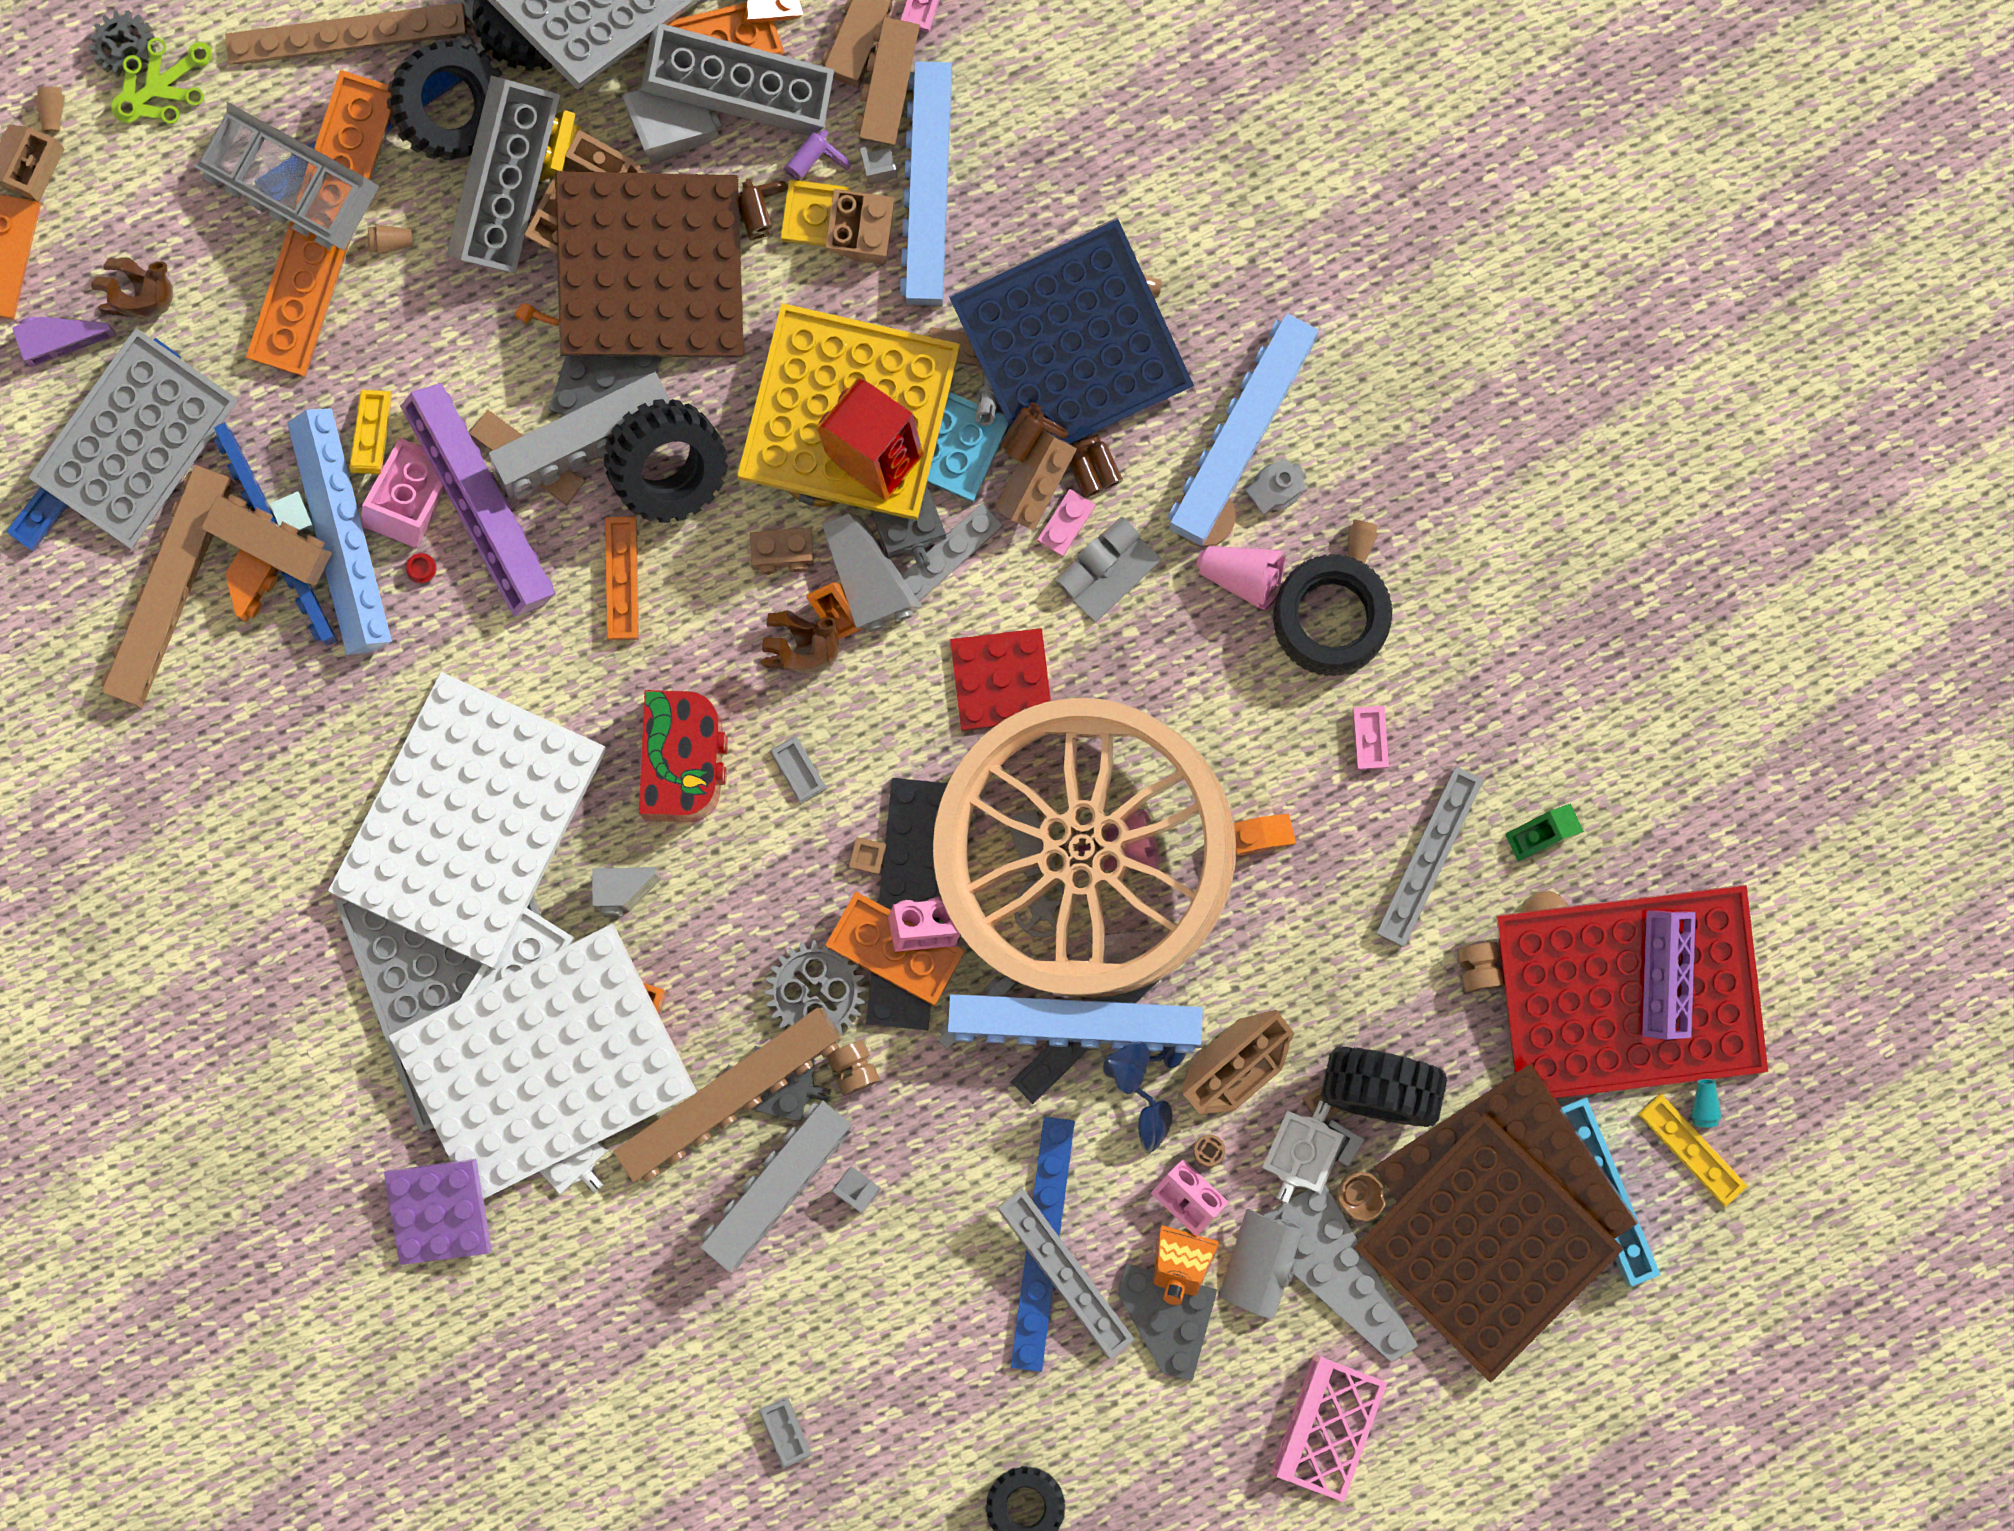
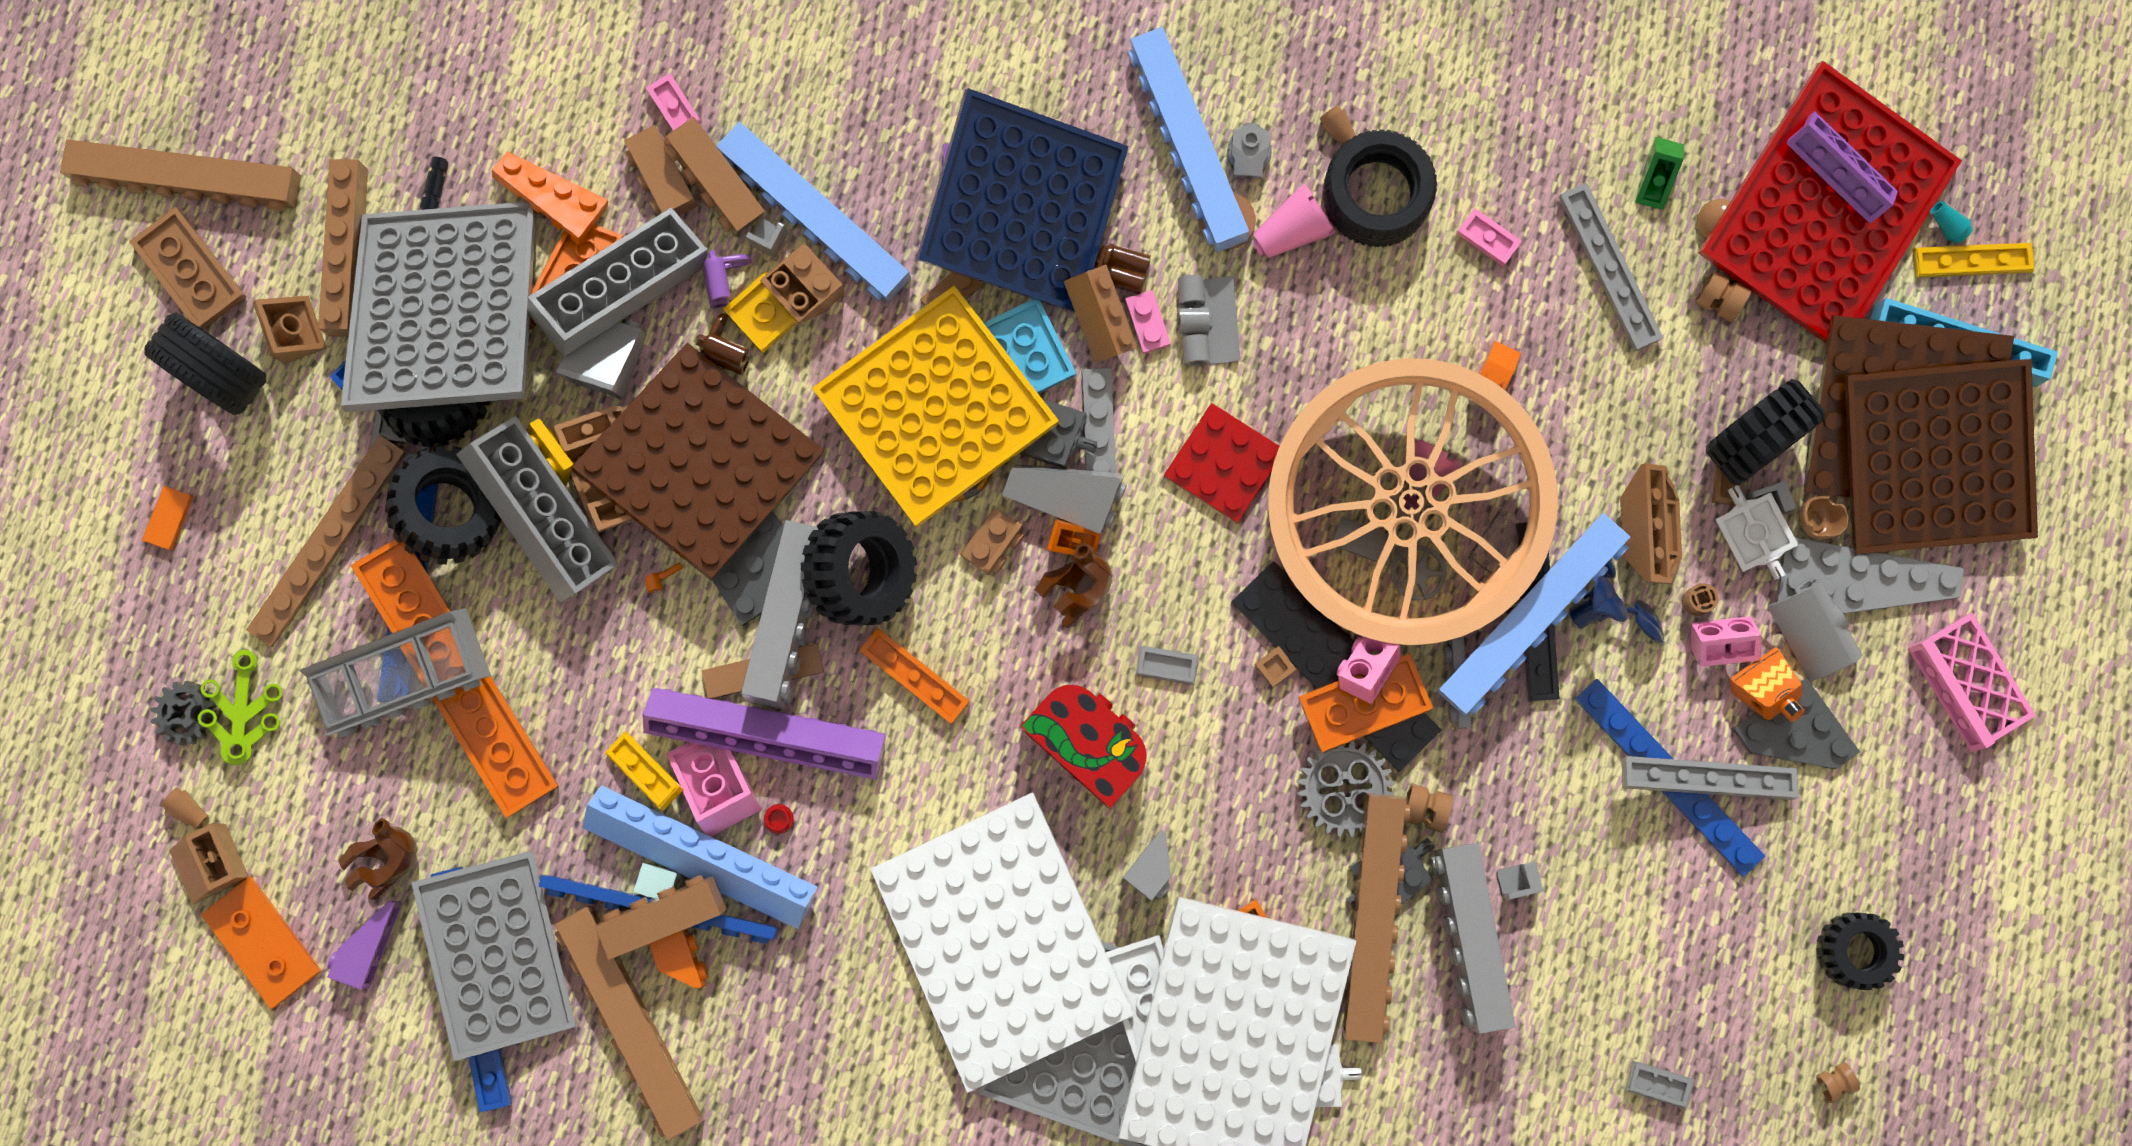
camera: 50 degrees left, 0 degrees up
medium nougat cone [368,224,412,254] -> none
red brick [817,378,924,502] -> none
light grey pin [975,372,999,426] -> none
reddish brown piece [1000,402,1068,463] -> none

